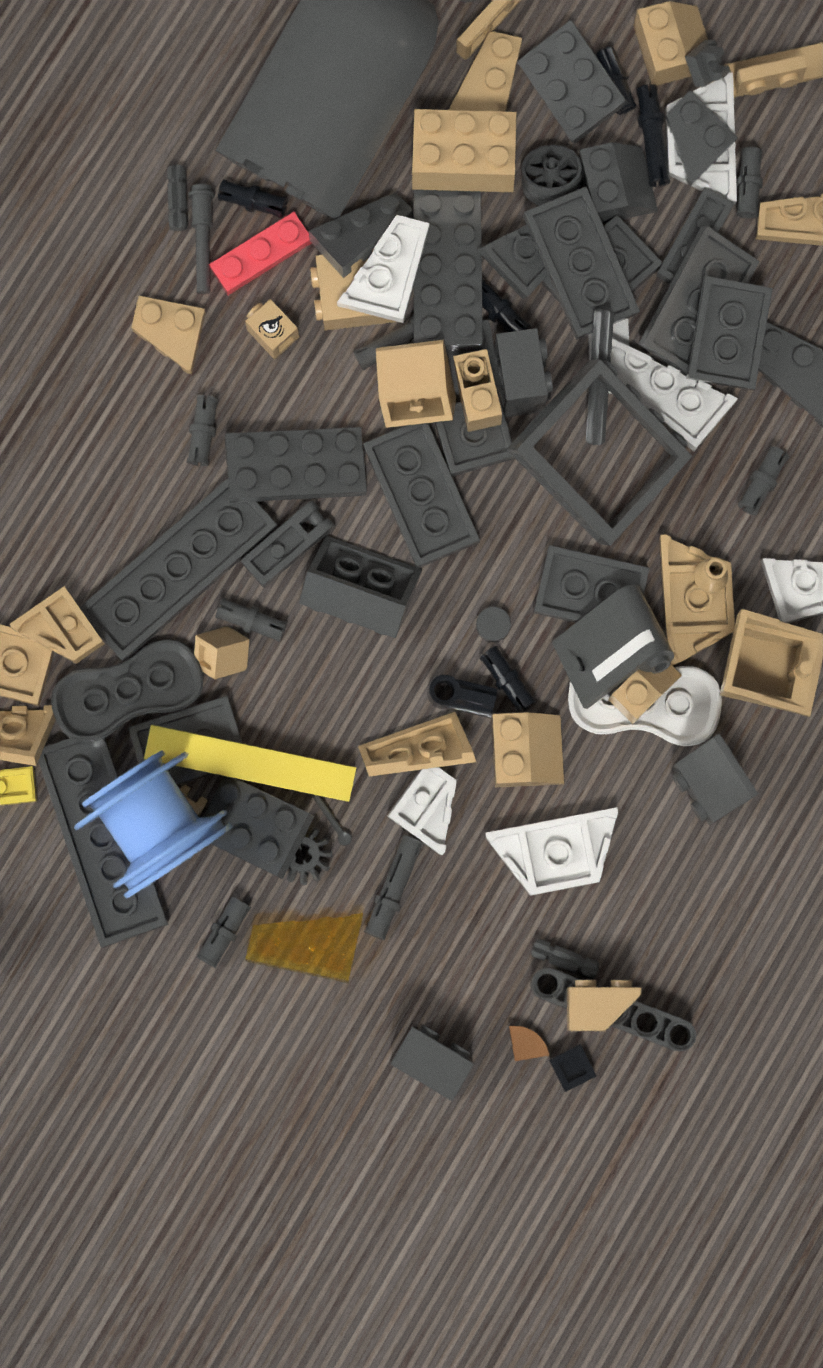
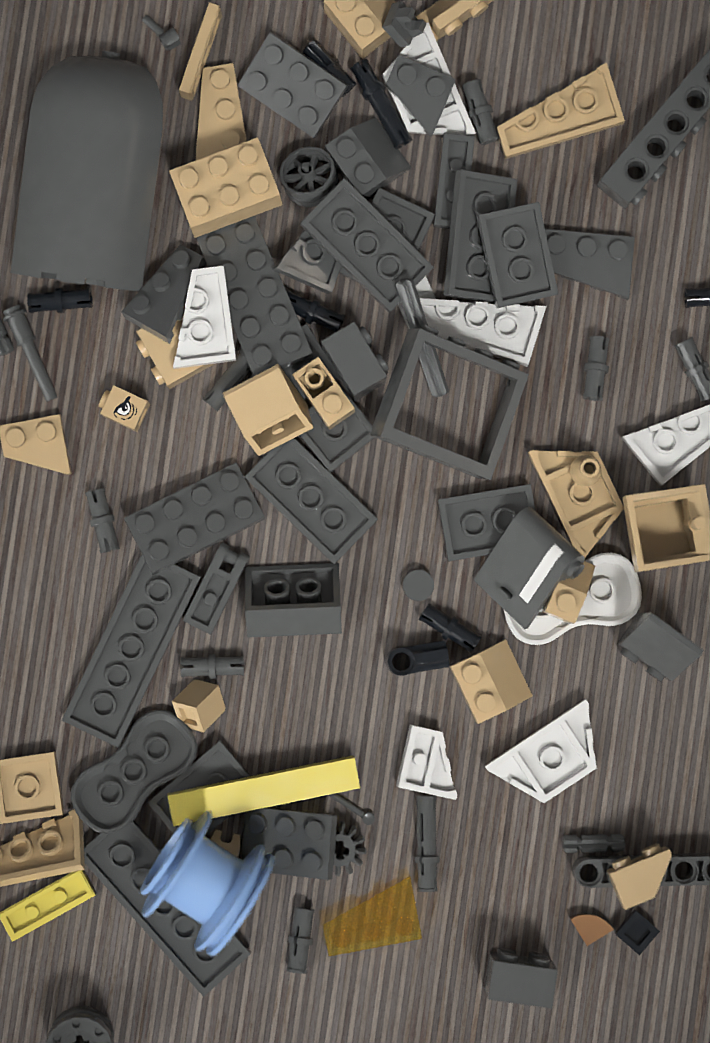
camera: 25 degrees left, 5 degrees up
tan wing [9,586,105,663] -> none
coral plate [209,212,312,295] -> none
tan wing [358,712,476,777] -> none

